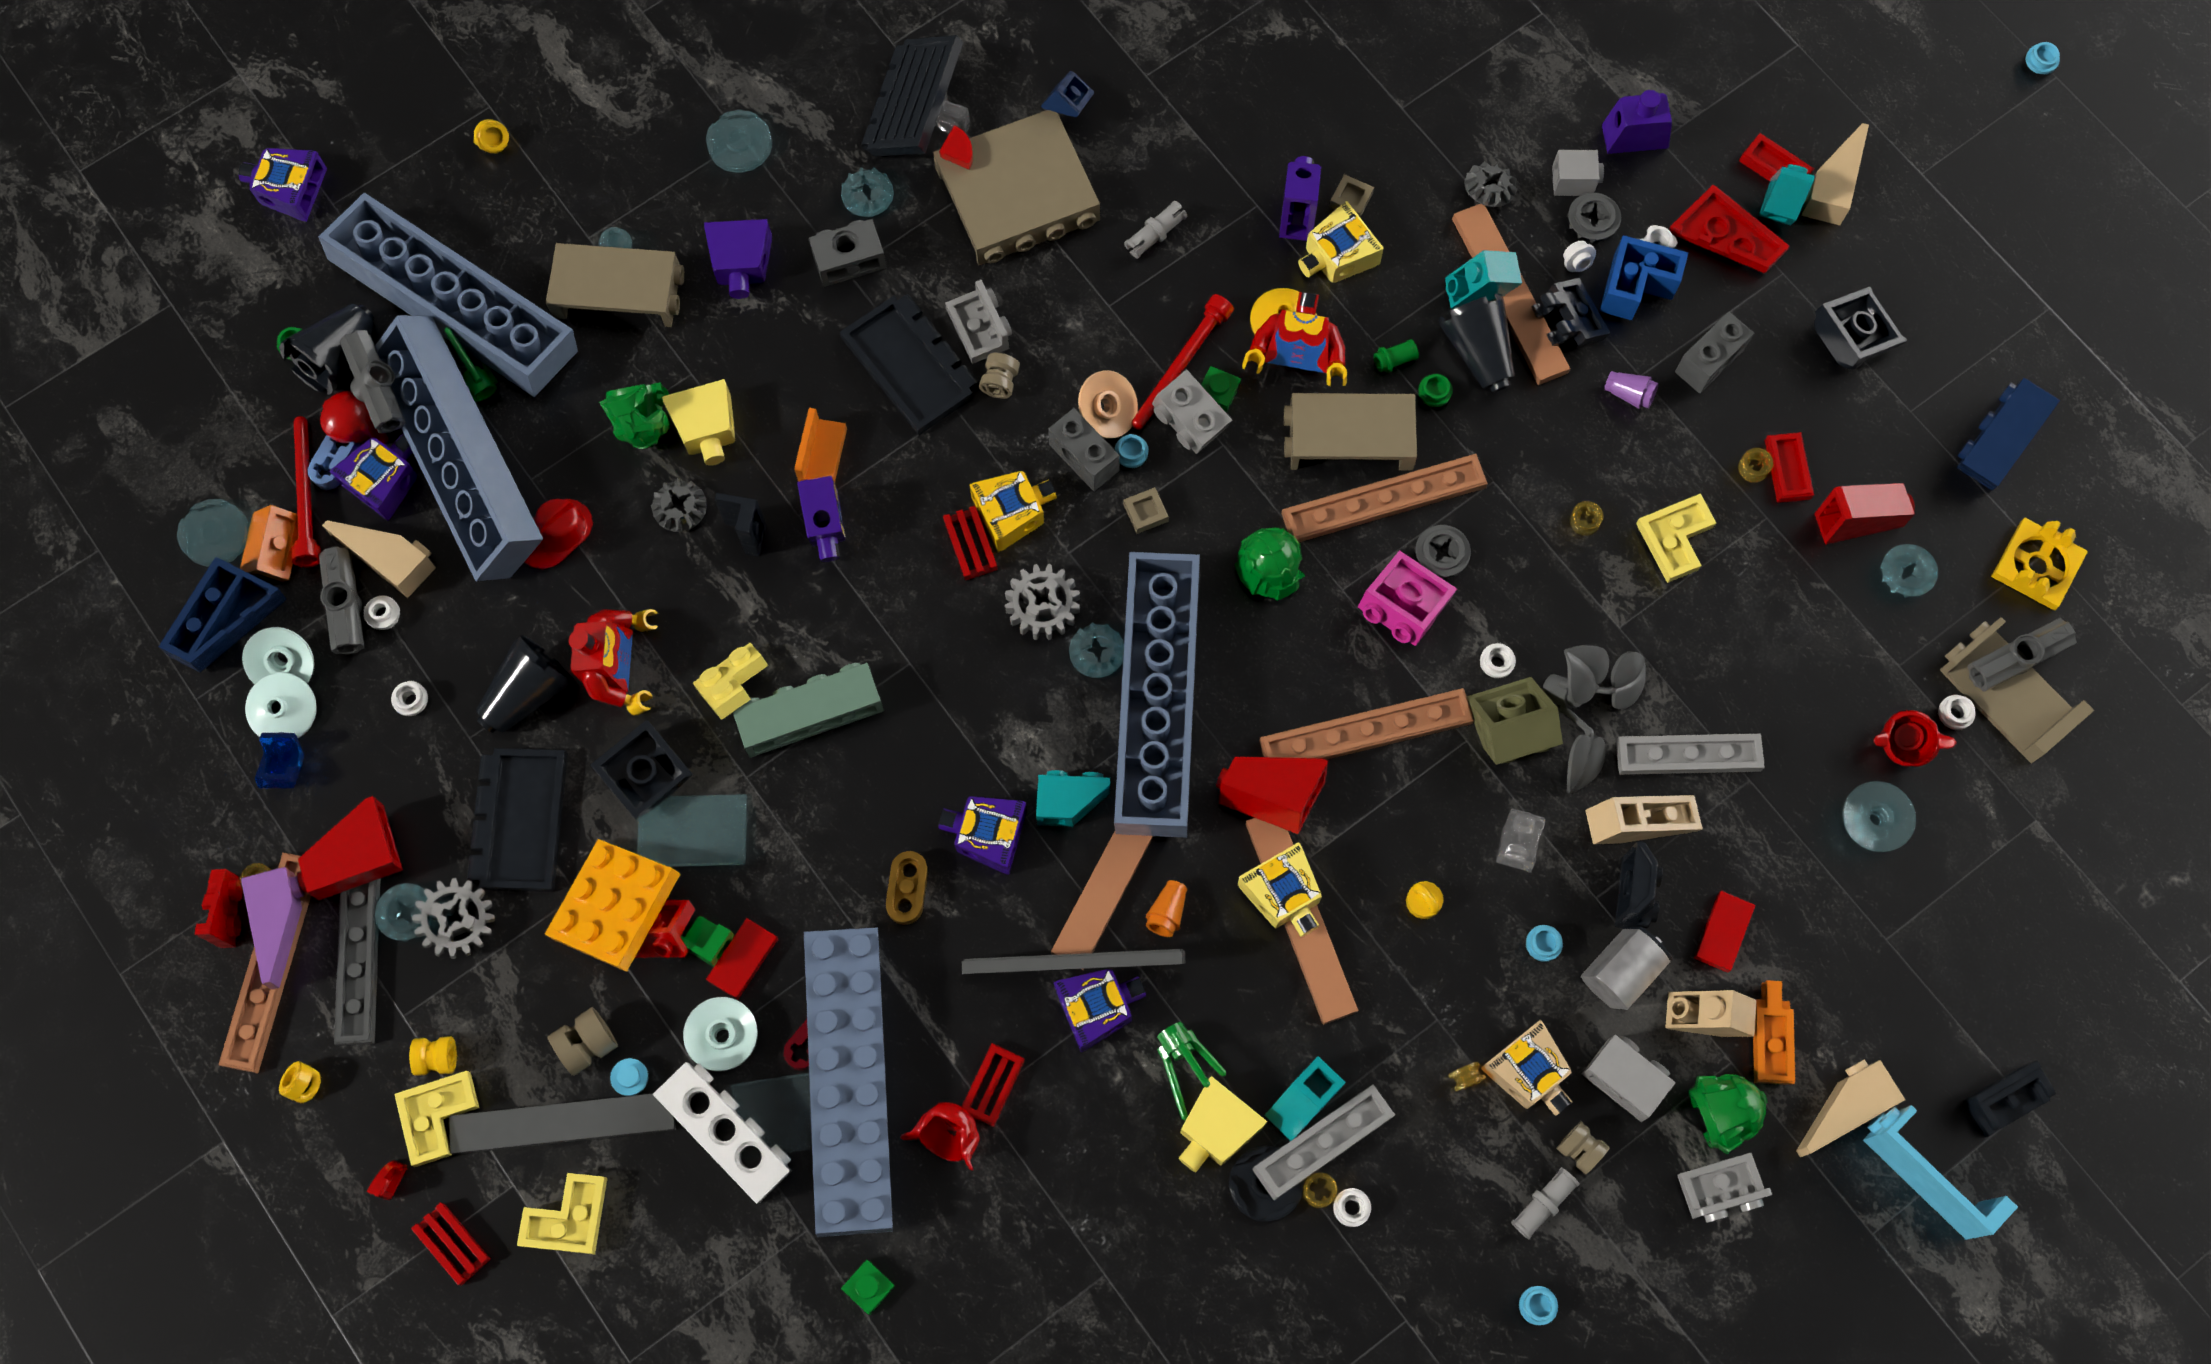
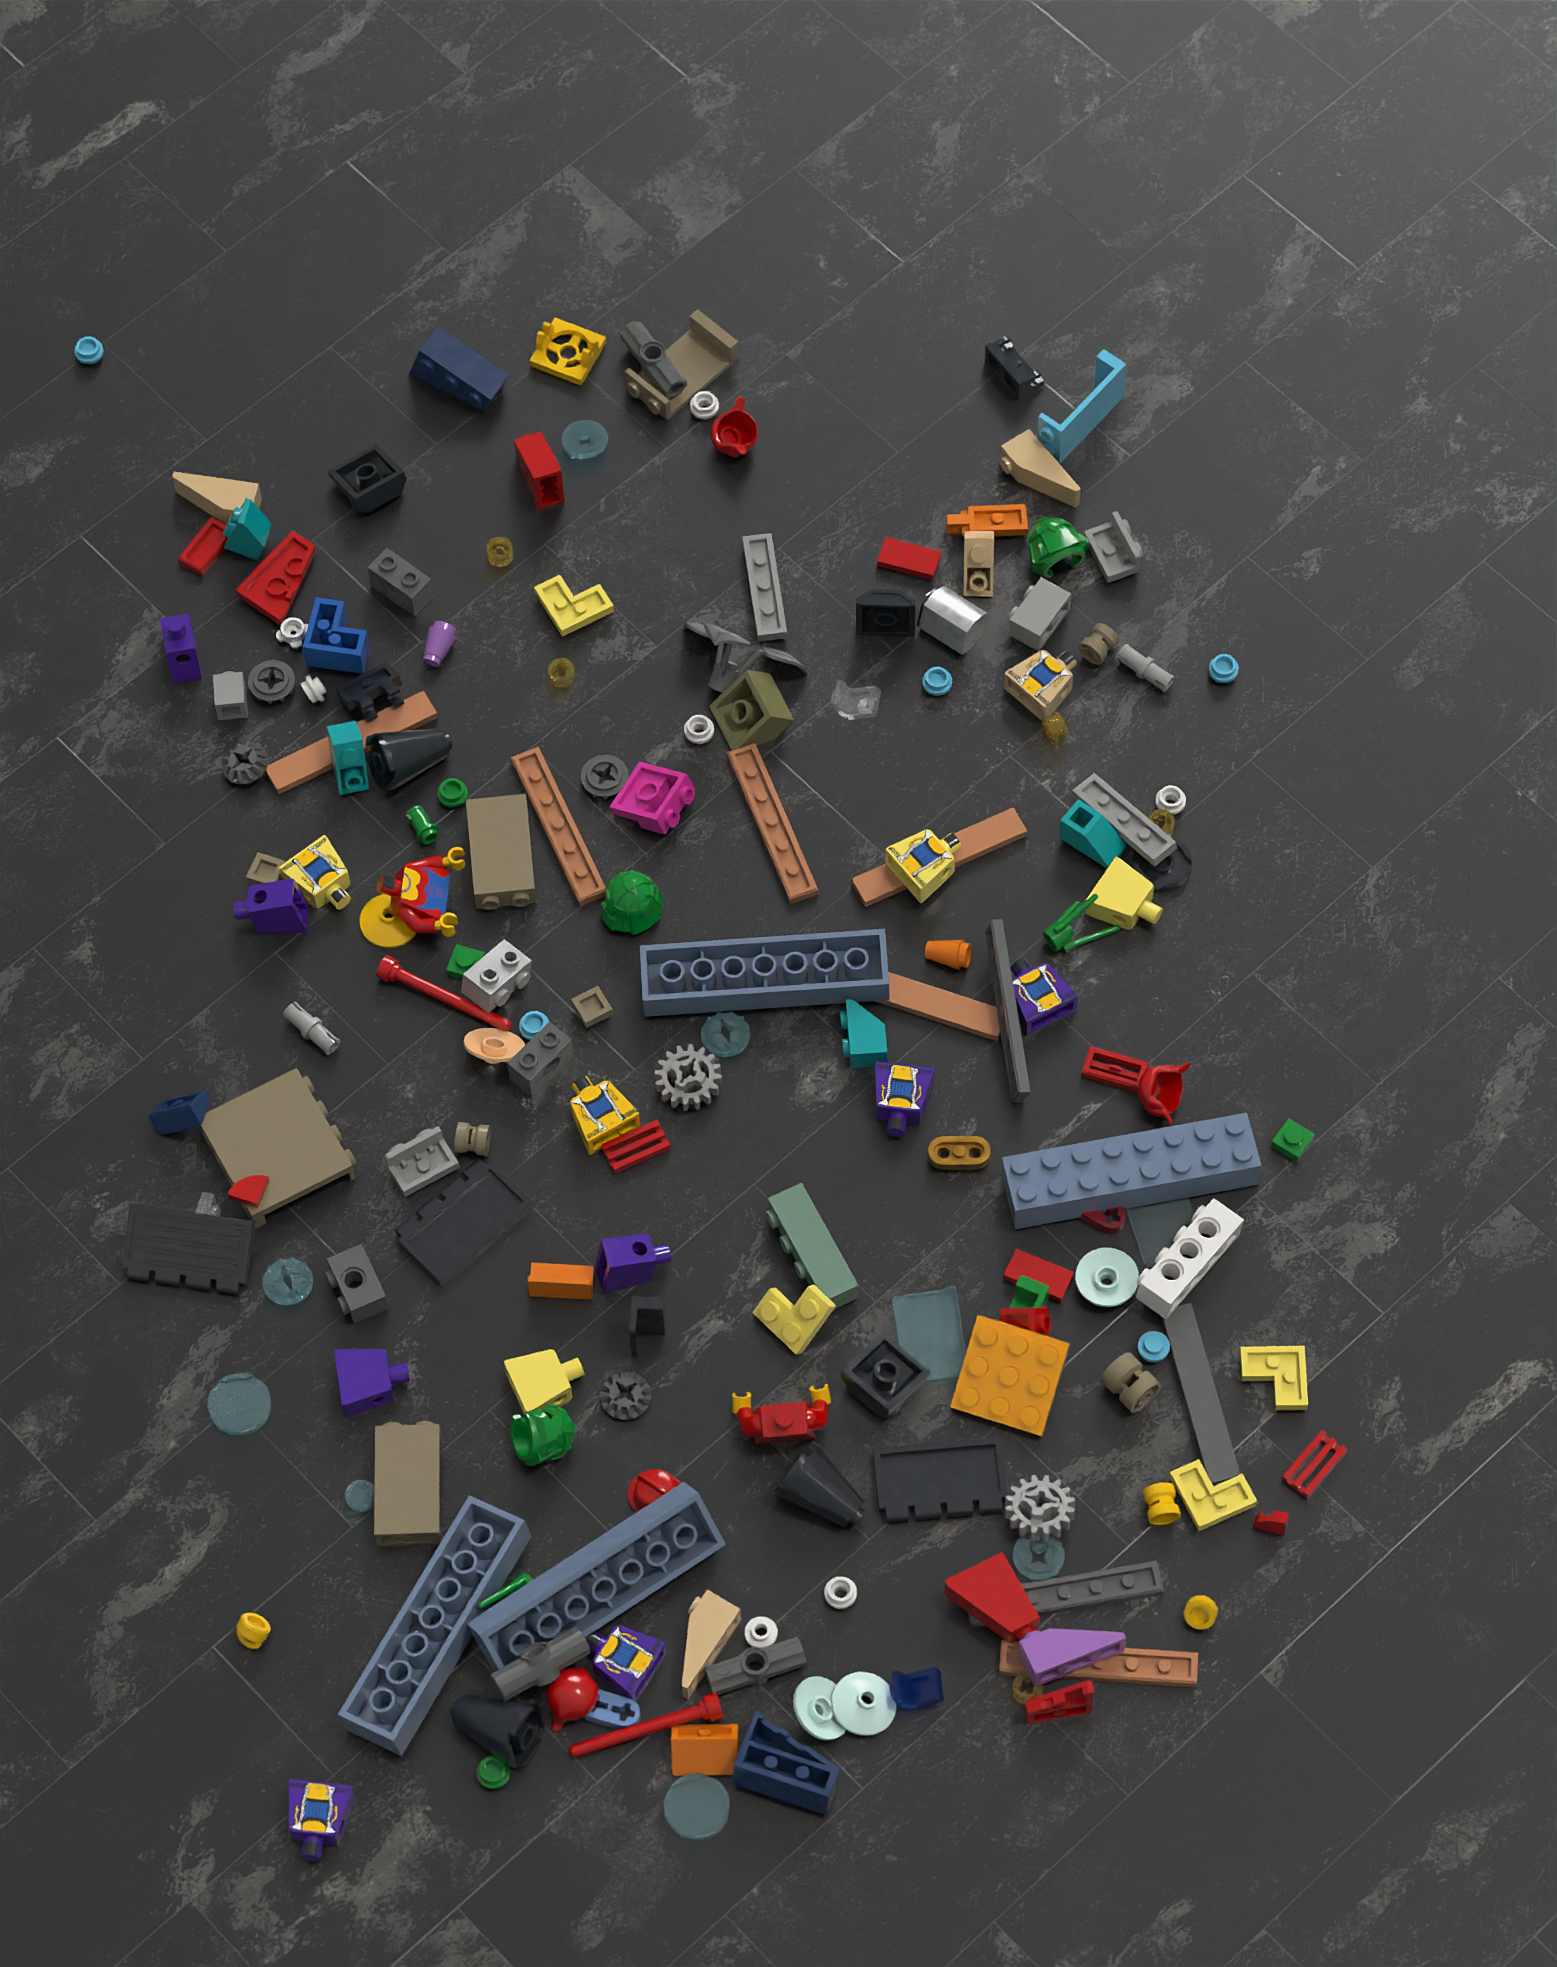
camera: 95 degrees left, 10 degrees down
red slope [1216,757,1328,834] -> none
yellow tile [1406,881,1443,919] -> none
tan slope [1585,795,1703,844] -> none
red tile [1765,432,1814,503] -> none
clear light blue dish [1842,781,1916,852] -> none

